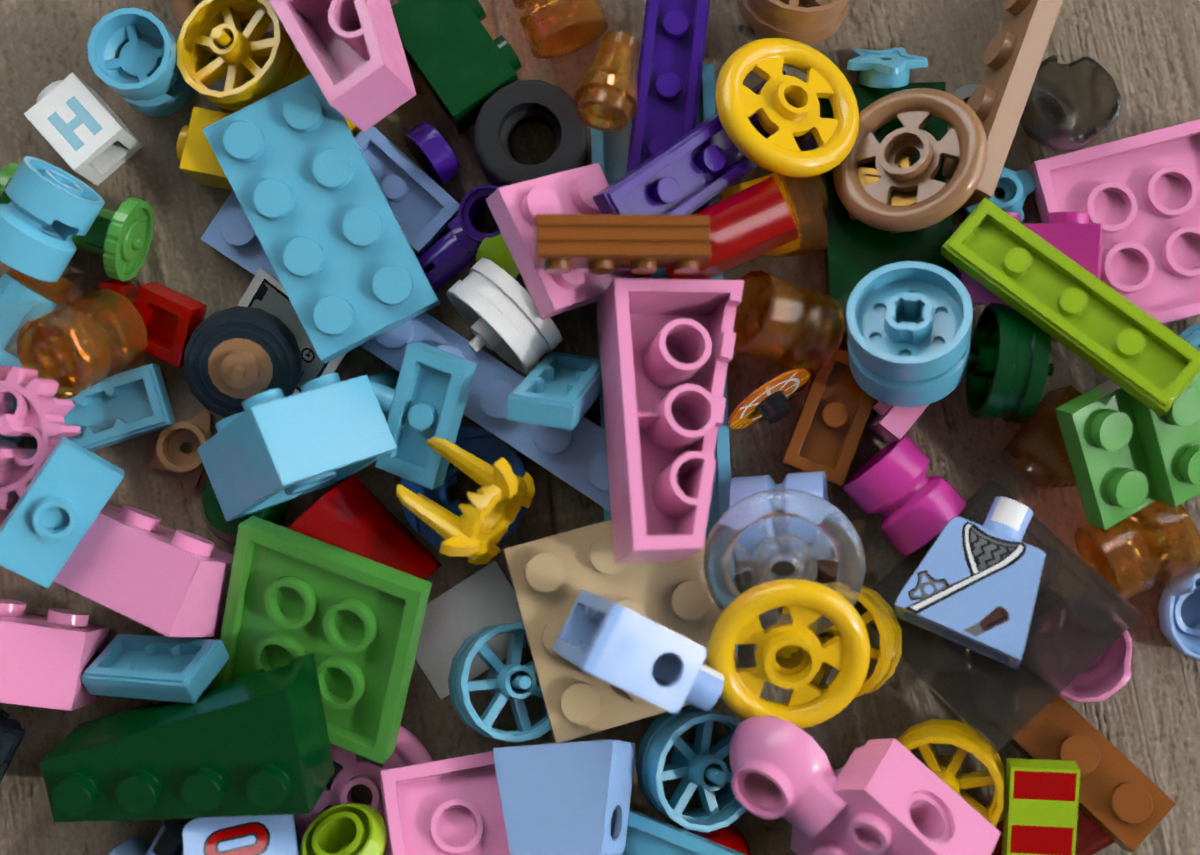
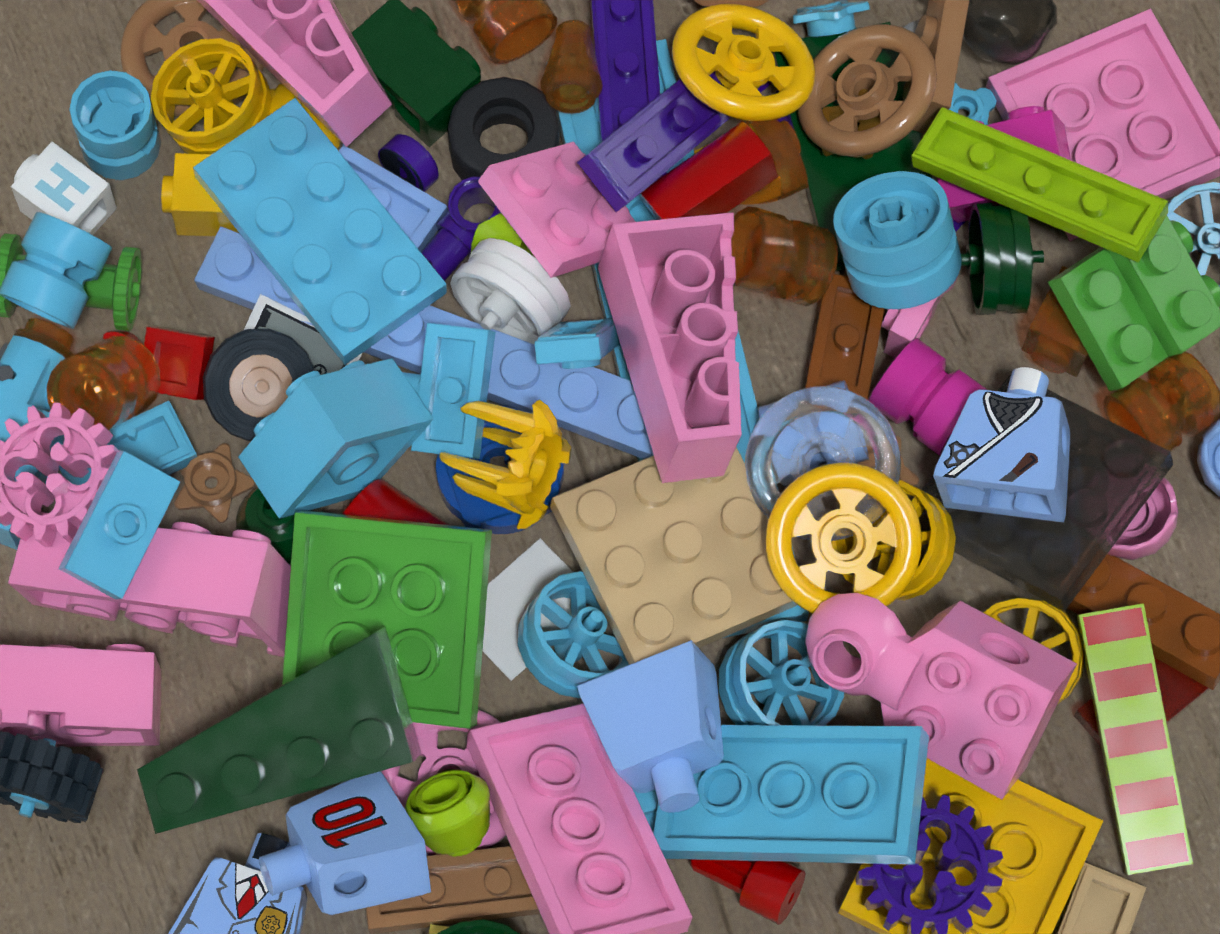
camera: 15 degrees left, 15 degrees down
medium azure plate [80,633,230,703] -> none
dark orange piece [534,214,711,275] -> none
light blue torso [552,589,724,714] -> none
piece [728,368,810,430] -> none

